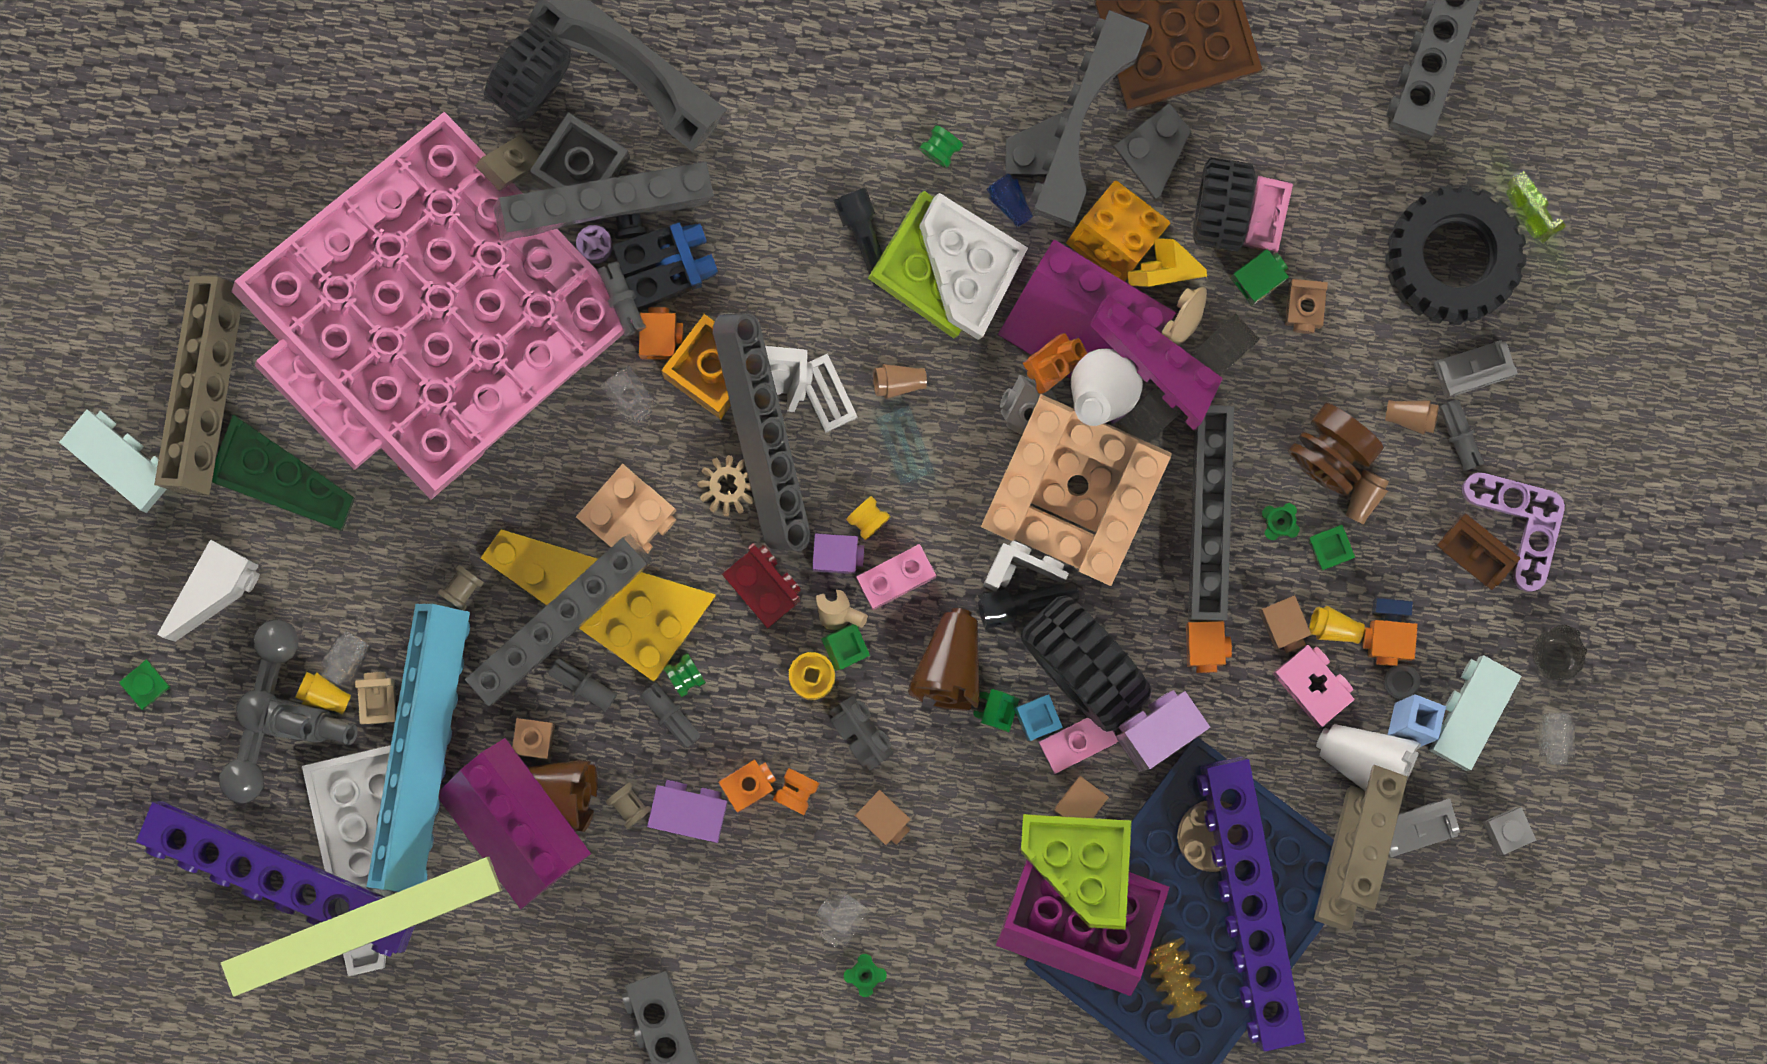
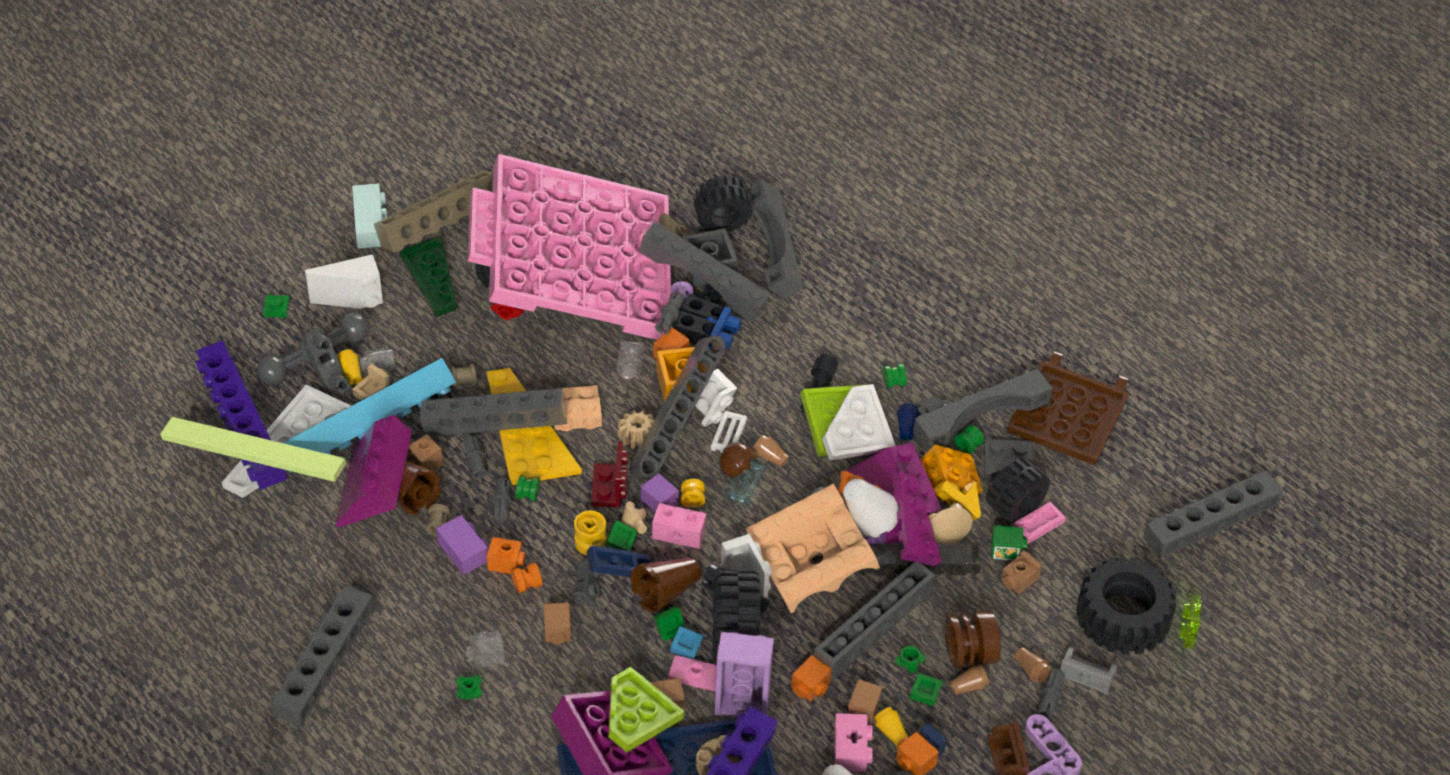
camera: 45 degrees right, 35 degrees down
none -> dark blue hinge [586,546,652,577]
none -> reddish brown hair [719,442,757,478]
none -> green wheel [954,425,985,455]

